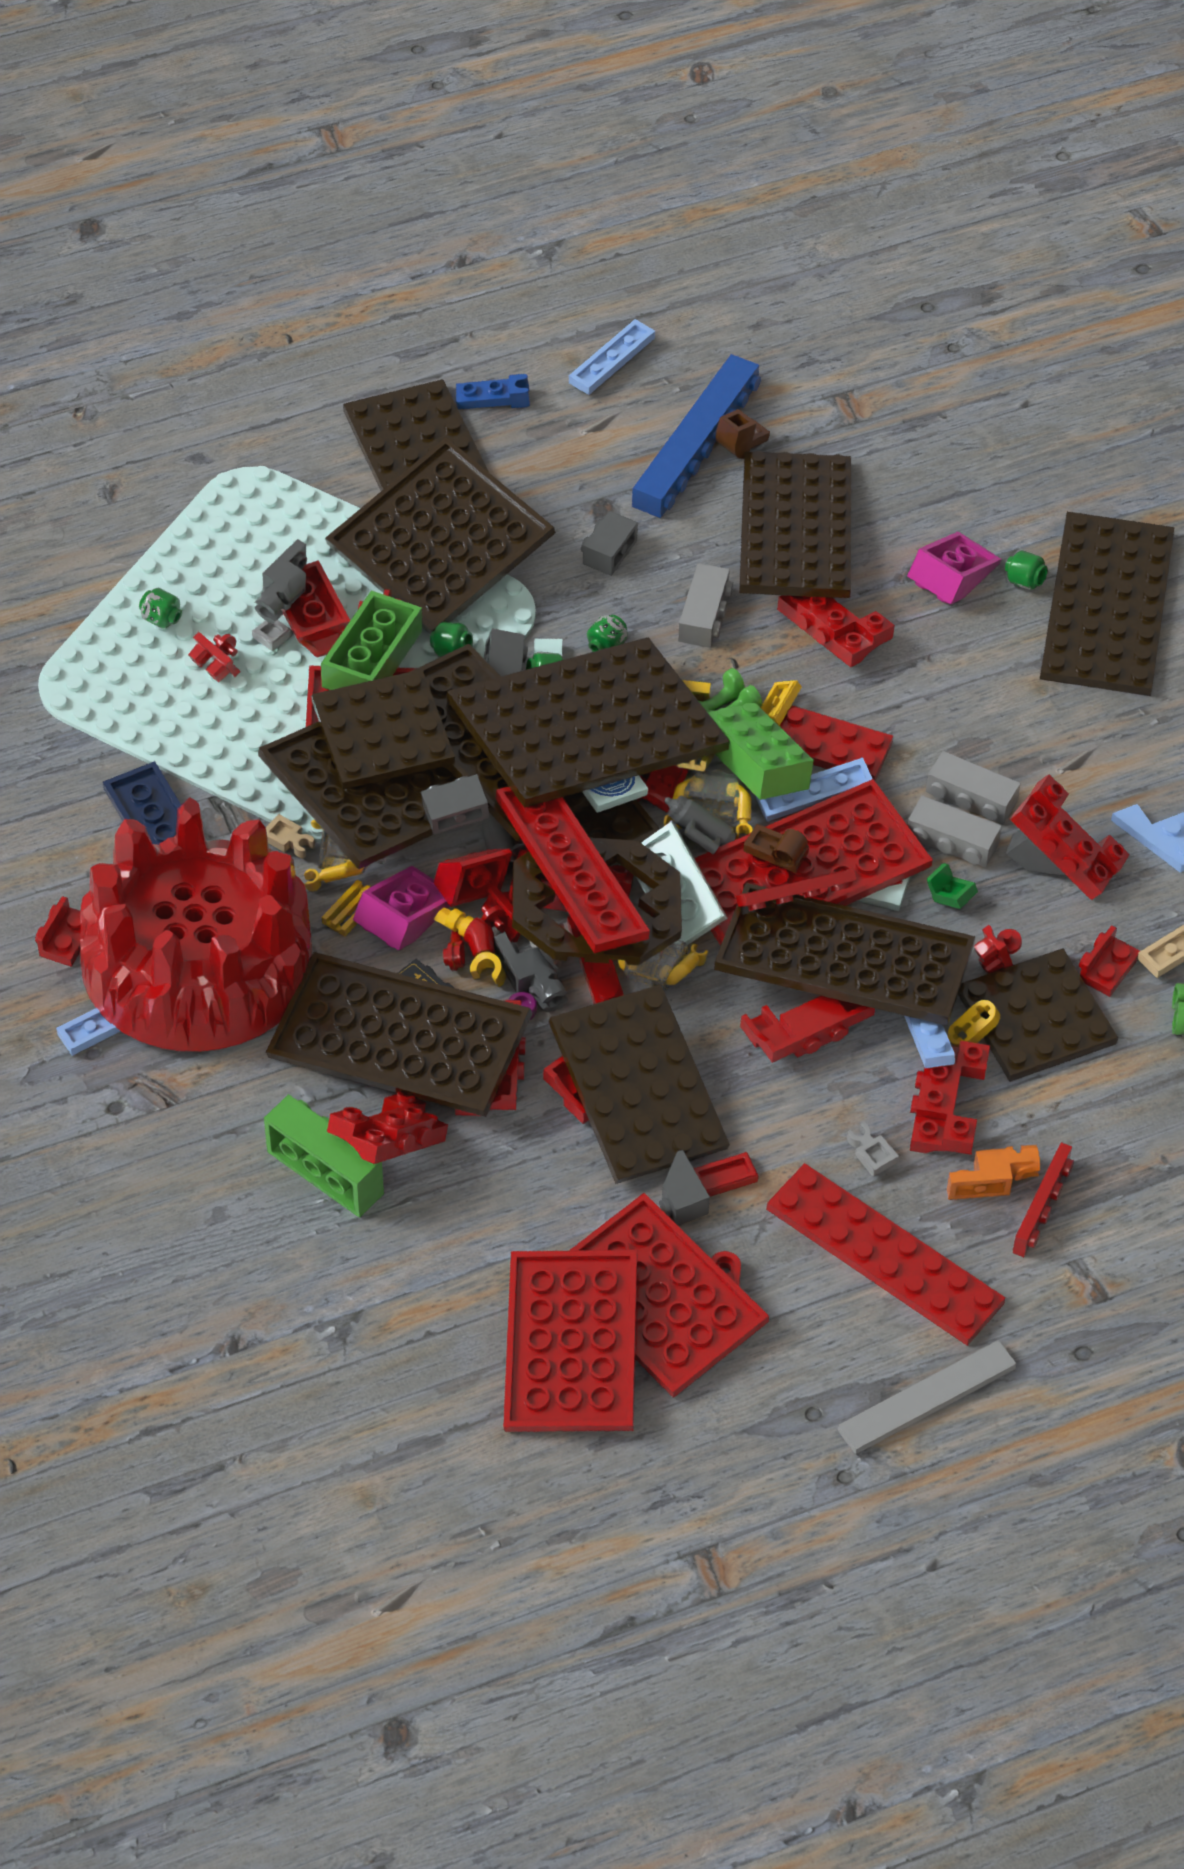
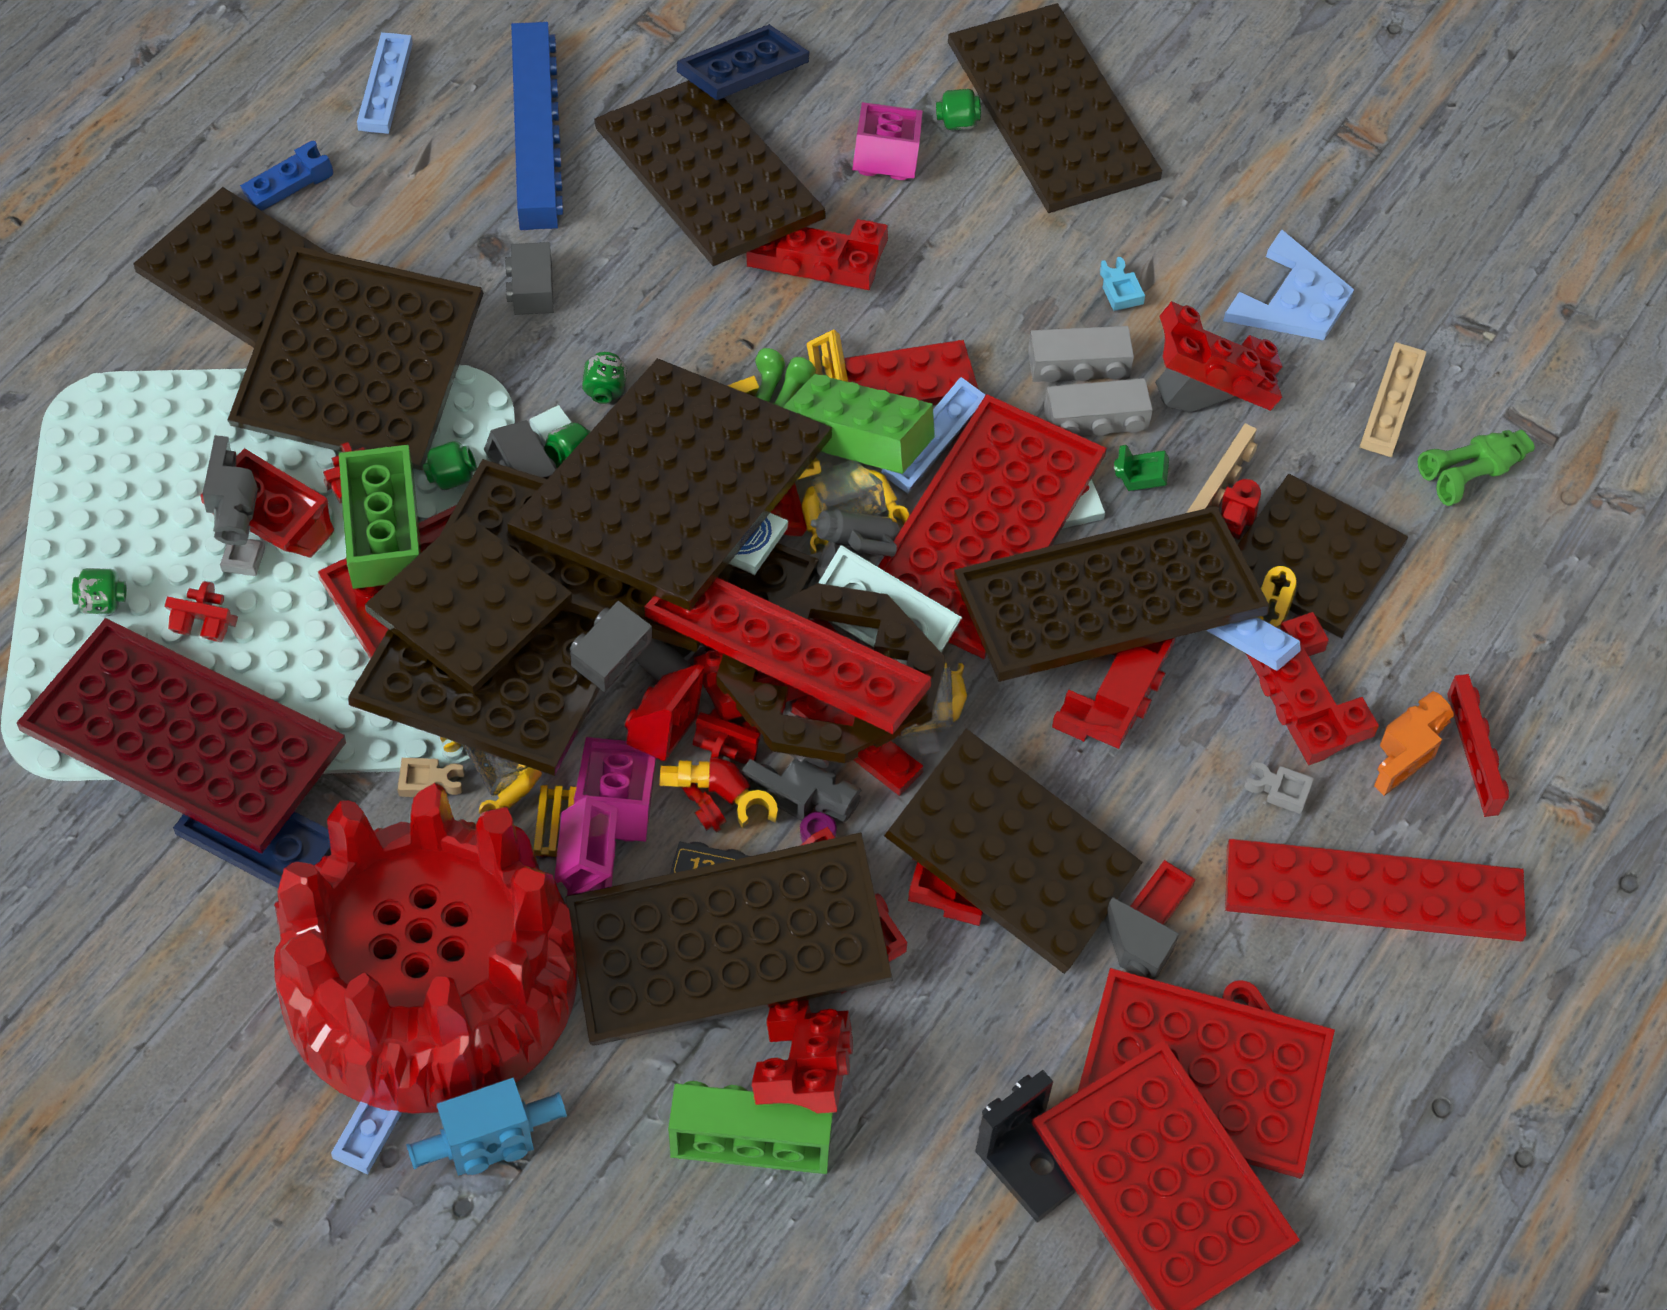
camera: 35 degrees left, 5 degrees up
red bracket [35,896,80,967] -> none
light grey brick [678,563,733,648] -> none
reddish brown brick [716,409,770,459] -> none
red plate [735,869,857,911] -> none
reddish brown plate [744,824,809,873] -> none
light grey tile [838,1340,1016,1455] -> none
red bracket [1079,925,1140,997] -> none
none -> dark red plate [16,618,346,854]
none -> dark azure brick [406,1078,567,1176]
none -> dark pink piece [554,796,618,896]
none -> dark blue plate [676,24,810,100]
none -> black bracket [975,1070,1076,1222]
none -> medium azure plate [1100,257,1145,311]
none -> tan plate [1186,423,1258,513]

